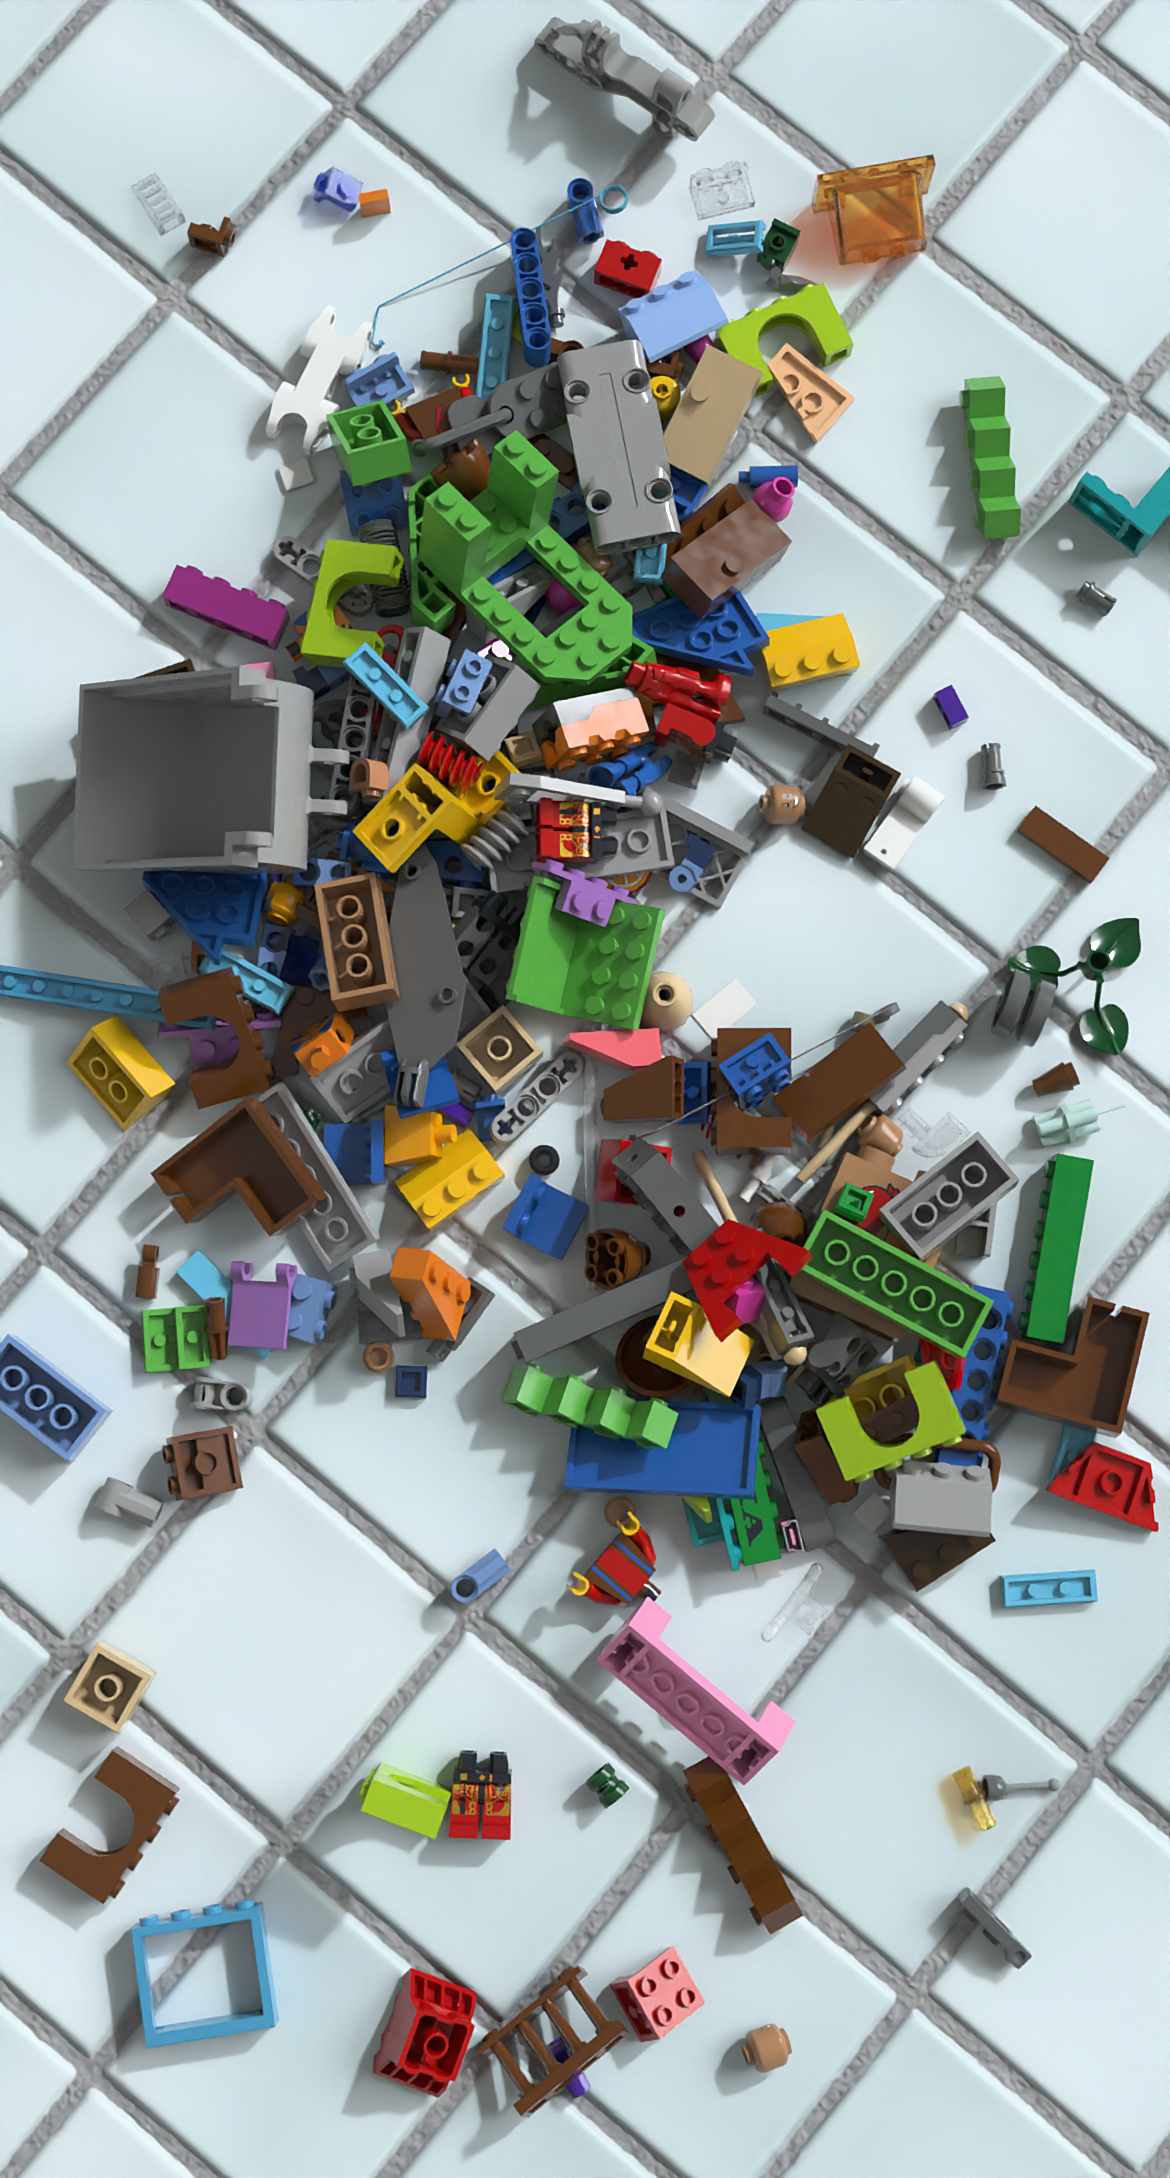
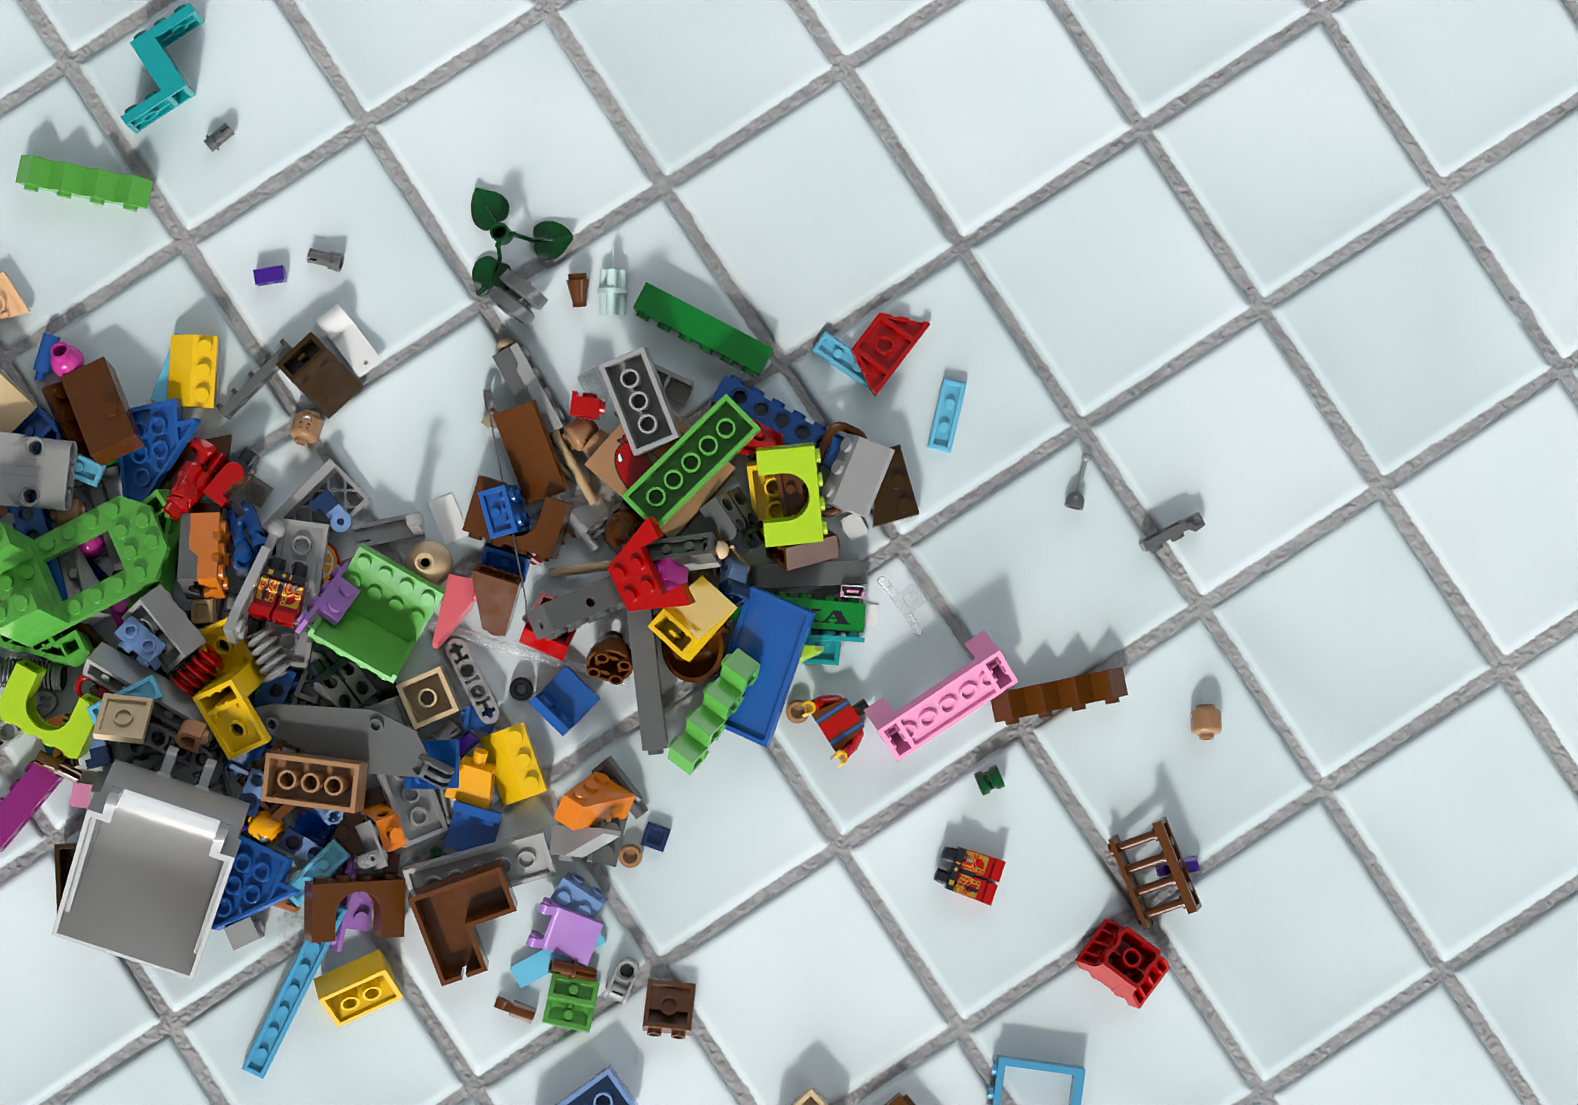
camera: 70 degrees left, 5 degrees up
light grey piece [95,1477,164,1528] -> none
lime arch [358,1762,452,1839] -> none
medium blue piece [451,1548,511,1603] -> none
bracket [609,1947,705,2042] -> none
green tile [833,1182,875,1224] -> none
clear yellow axle [952,1765,996,1831] -> none
reddish brown piece [994,1296,1150,1438] -> none
reddish brown tile [1017,806,1110,884] -> none
none -> reddish brown axle [33,750,82,783]
none -> tan tile [93,693,154,744]
none -> light grey hinge [352,511,425,549]
none -> light grey hinge [353,820,388,871]
none -> red brick [569,390,606,420]

